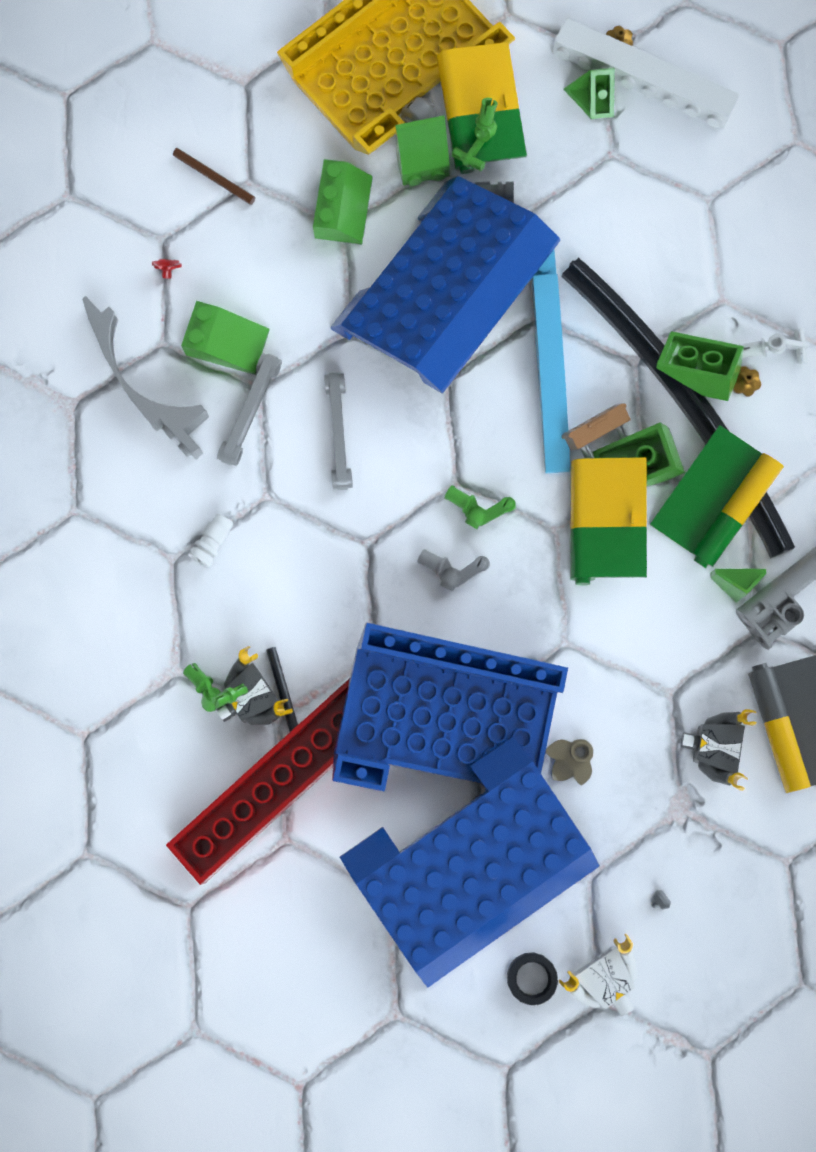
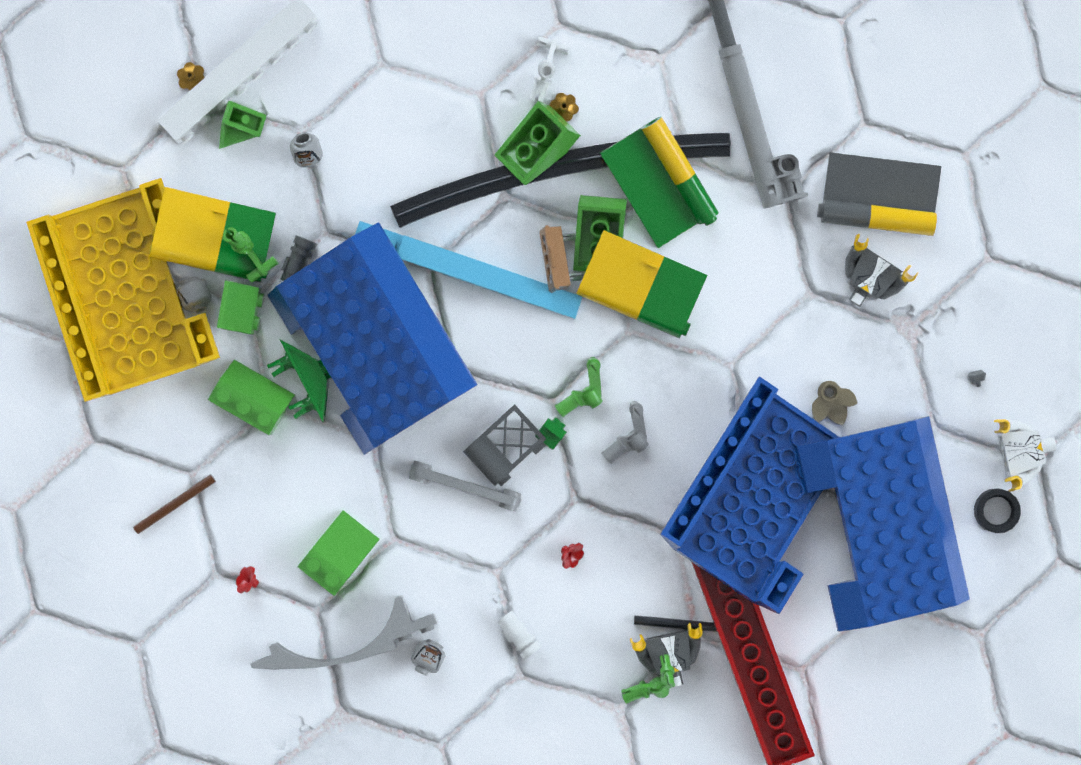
camera: 70 degrees left, 10 degrees up
light grey piece [217,353,282,466] -> none
bright green slope [710,569,767,603] -> none
none -> green connector [267,339,332,423]
none -> light grey head [290,132,323,168]
none -> light grey head [411,639,446,676]
none -> dark grey piece [463,404,546,486]
none -> green bracket [535,417,567,450]
none -> red plant [561,543,584,569]

